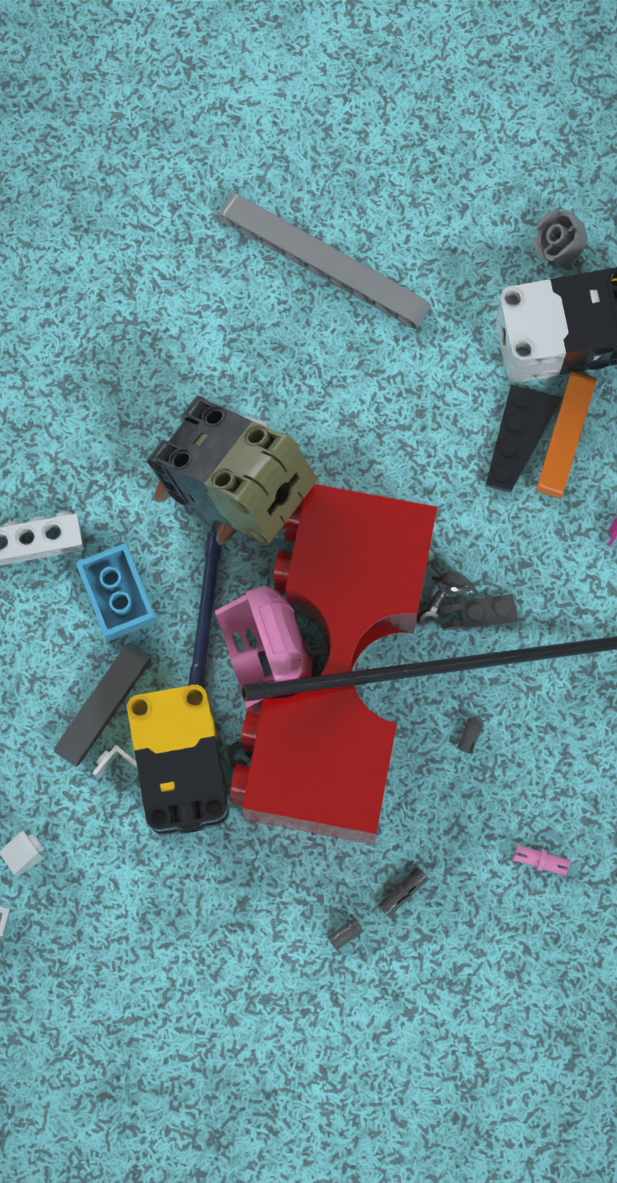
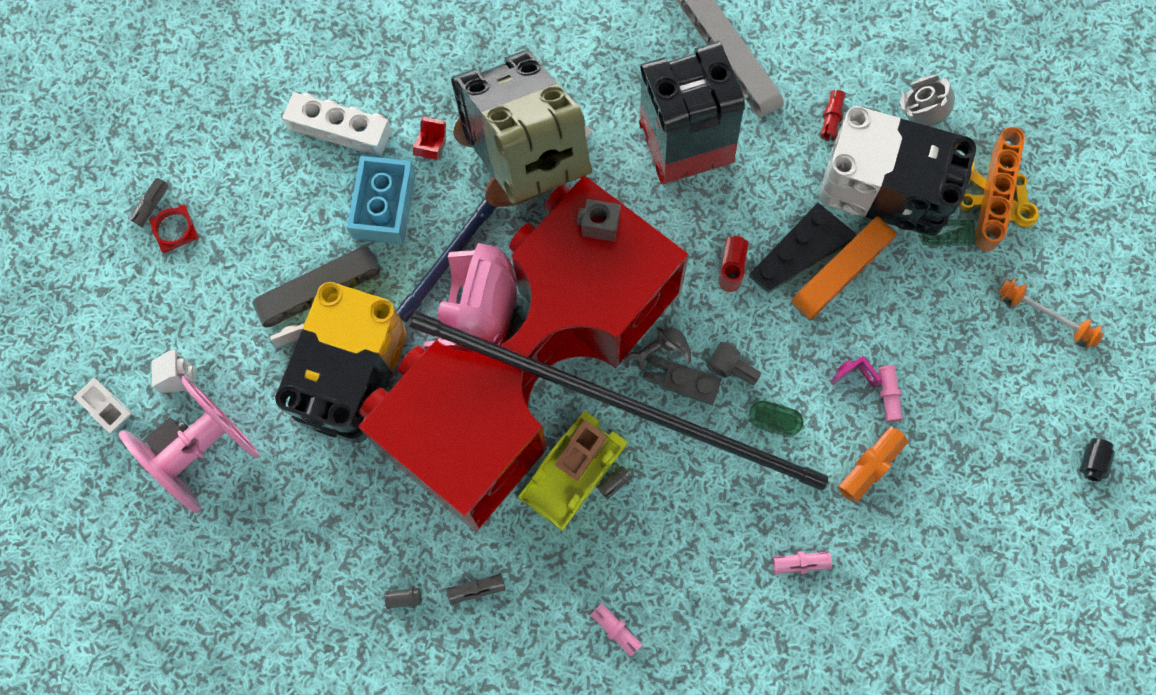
camera: 30 degrees right, 5 degrees down
none -> bright pink piece [119,376,261,514]
none -> dark grey brick [144,418,189,455]
none -> red bracket [413,117,446,160]
none -> neon yellow piece [518,411,628,532]
none -> nougat brick [554,420,608,481]
none -> dark grey brick [577,199,621,242]
none -> black piece [639,41,745,185]
none -> dark grey axle [706,342,761,385]
none -> red piece [718,235,749,292]
none -> clear green tile [749,401,803,437]
none -> red pin [820,90,846,141]

